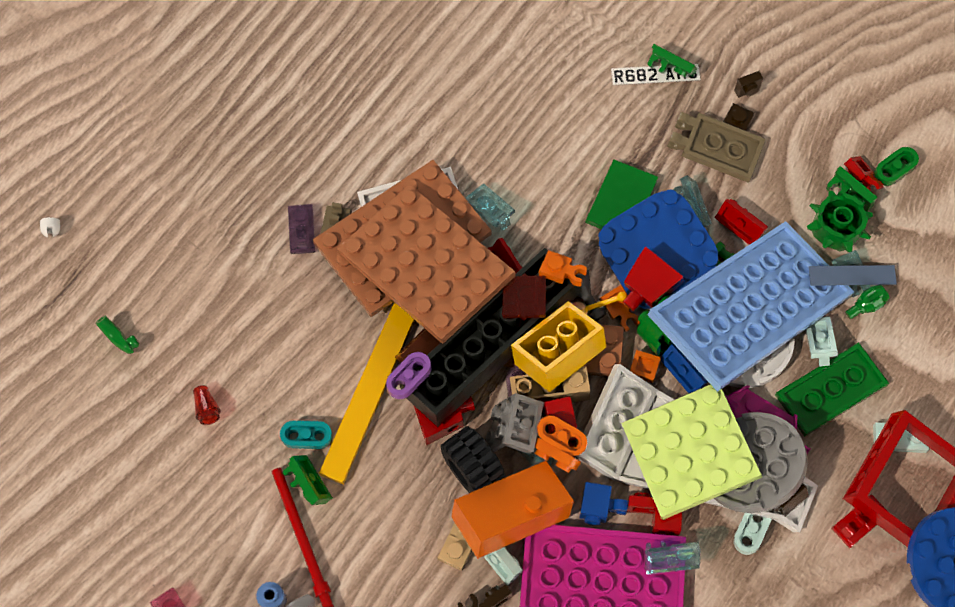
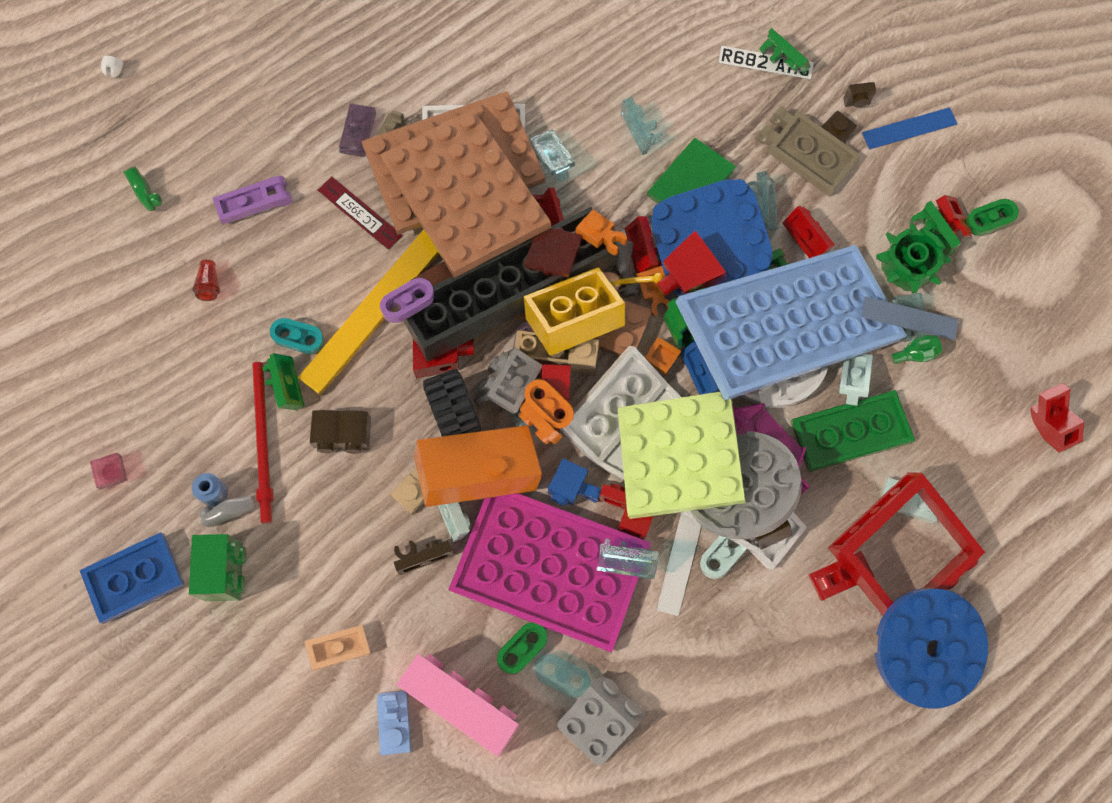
camera: 15 degrees right, 5 degrees up
none -> medium lavender plate [213,176,293,225]
none -> dark brown brick [309,410,371,454]
none -> sticker [317,176,403,250]
none -> clear light blue plate [621,97,663,155]
none -> red plate [624,216,662,274]
none -> white sticker [657,513,701,616]
none -> blue sticker [862,107,957,150]

